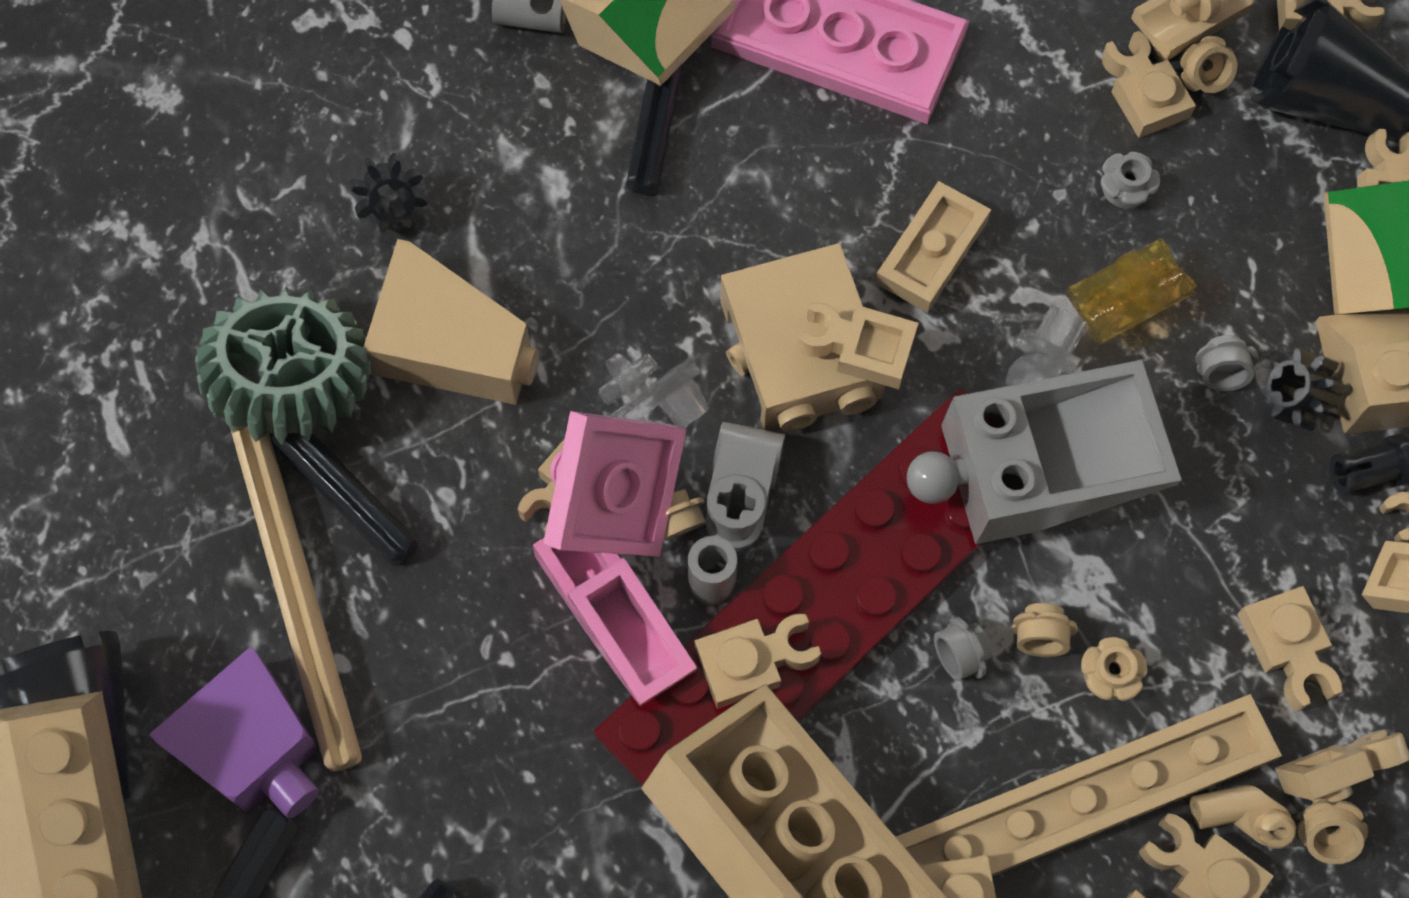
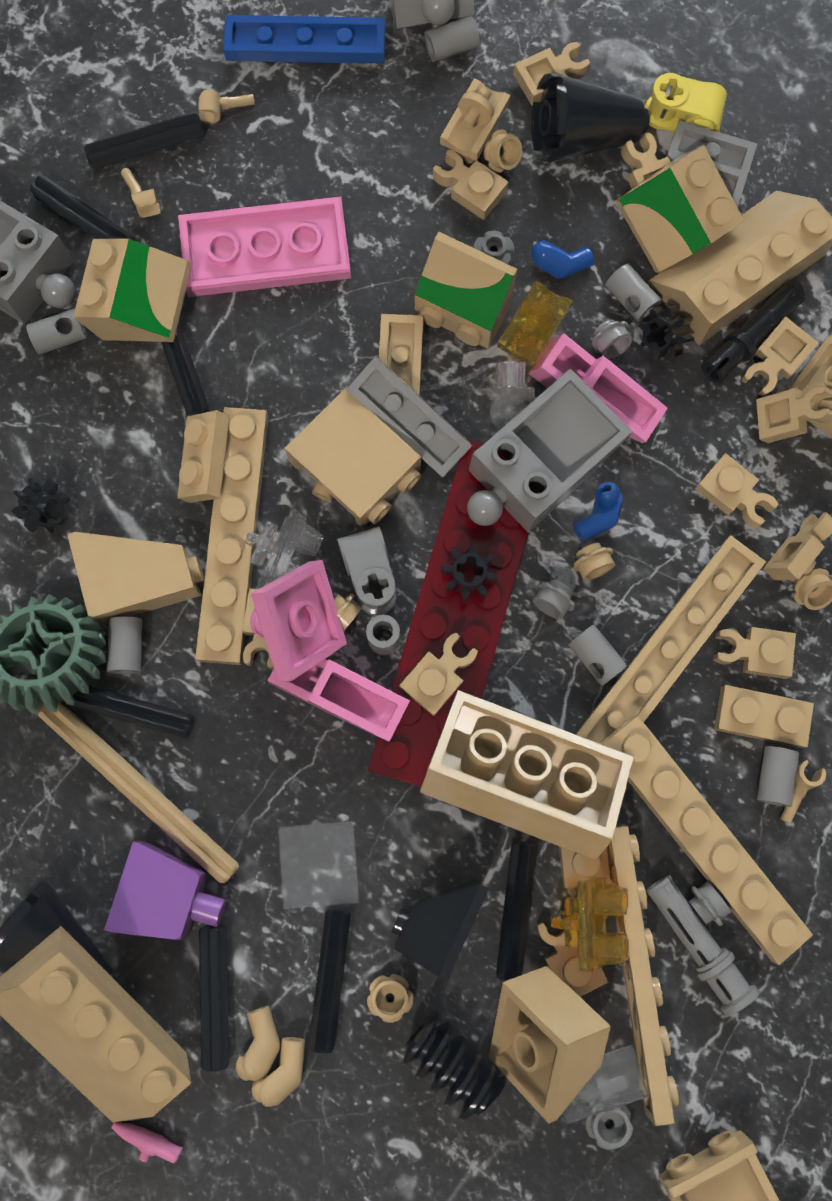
camera: 30 degrees left, 10 degrees up
tan plate [797,302,918,389] -> none
tan plate [1081,637,1147,701] -> none
tan arm [1190,785,1296,849] -> none
none -> light grey piece [107,617,143,674]
none -> tan plate [177,410,229,503]
none -> tan plate [195,407,269,665]
none -> clear piece [279,820,359,911]
none -> light grey plate [346,356,472,477]
none -> tan slope [415,232,517,349]
none -> black gear [441,545,498,604]
none -> bright pink slope [528,333,668,443]
none -> blue arm [531,240,594,279]
none -> light grey piece [568,624,628,686]
none -> blue arm [572,482,623,542]
none -> light grey piece [605,263,662,322]

